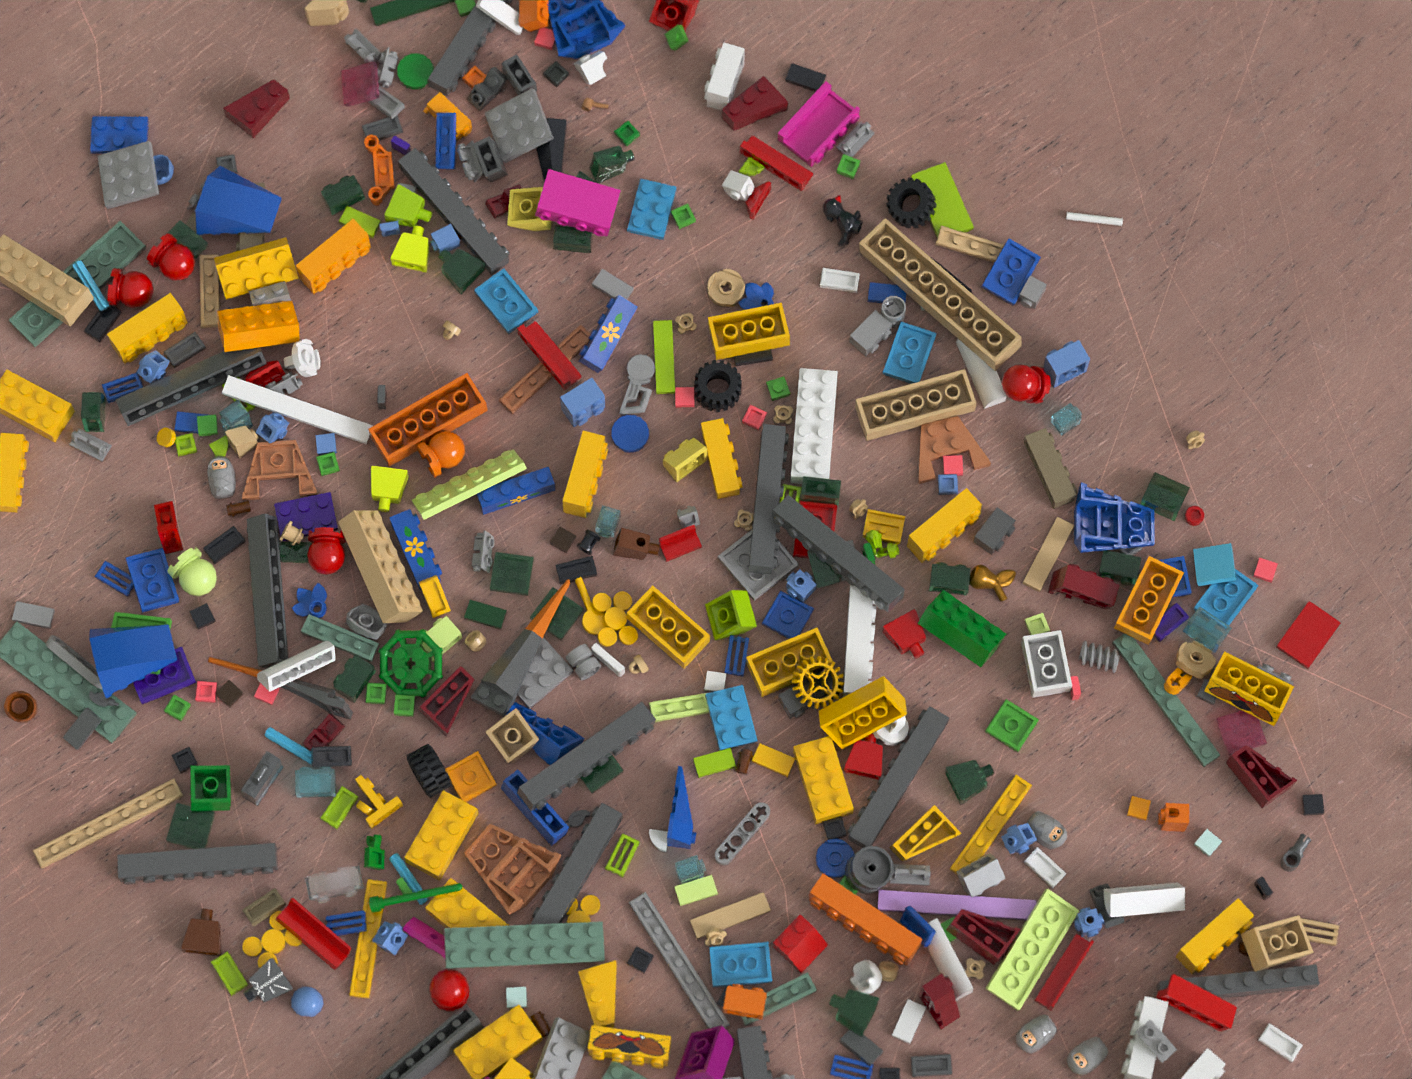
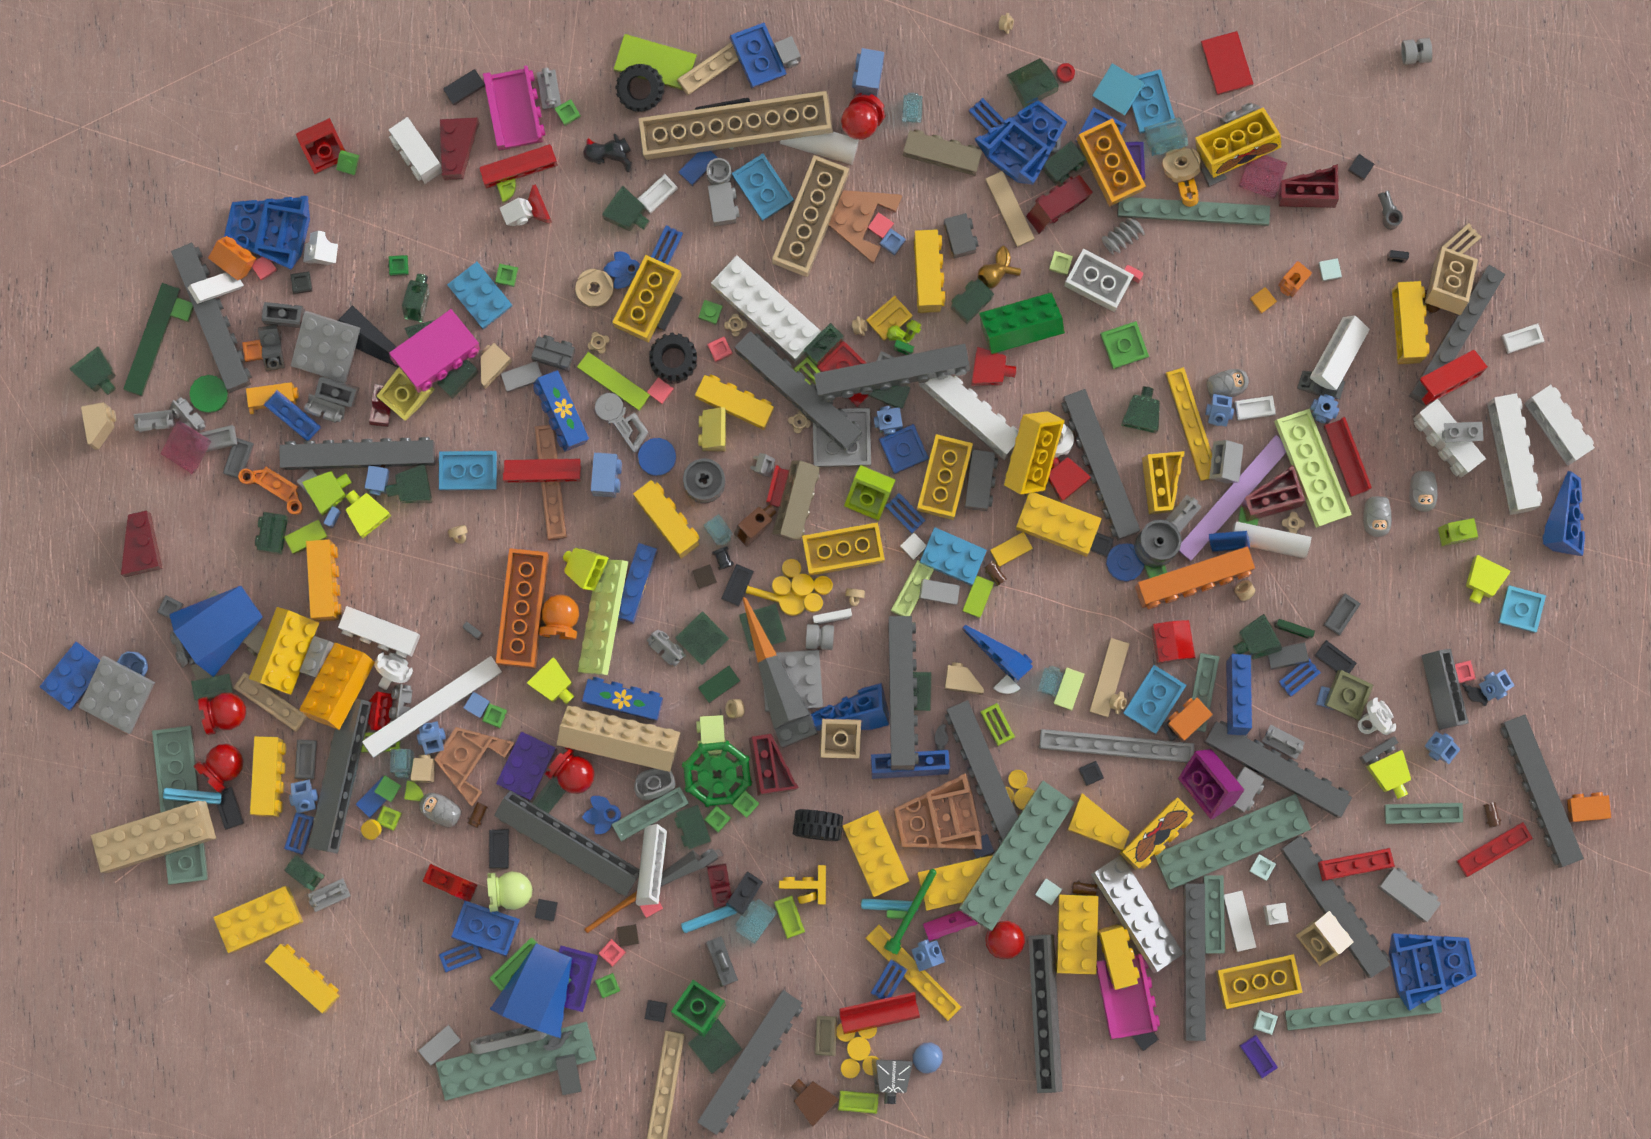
camera: 55 degrees left, 10 degrees up
dark orange hair [4,691,38,723] -> none
tan brick [279,521,304,546] -> none
clear brick [305,866,364,903] -> none
green plate [364,834,385,870] -> none
dark purple tile [391,136,411,155] -> none
yellow tile [419,575,451,618] -> none
light orange tile [446,751,497,802] -> none
medium nougat hand [581,98,608,112] -> none
light grey beam [715,802,770,866] -> none
yellow gear [791,656,844,709] -> none
white hair [850,960,882,995] -> none
white tile [892,999,926,1044] -> none
dark red wedge [919,973,960,1029] -> none
coral tile [1253,558,1278,583] -> none
none -> white brick [338,606,420,658]
none -> tan slope [481,343,512,389]
none -> dark grey brick [531,335,576,371]
none -> neon yellow torso [563,548,609,591]
none -> clear green torso [602,185,650,231]
none -> blue tile [651,225,683,265]
none -> dark grey wheel [683,458,726,504]
none -> dark tan brick [772,460,820,541]
none -> light grey tile [919,579,960,605]
none -> tan slope [944,662,984,695]
none -> blue tile [969,98,1004,131]
none -> dark blue tile [972,834,994,859]
none -> blue brick [1226,654,1252,736]
none -> dark green tile [1274,619,1315,640]

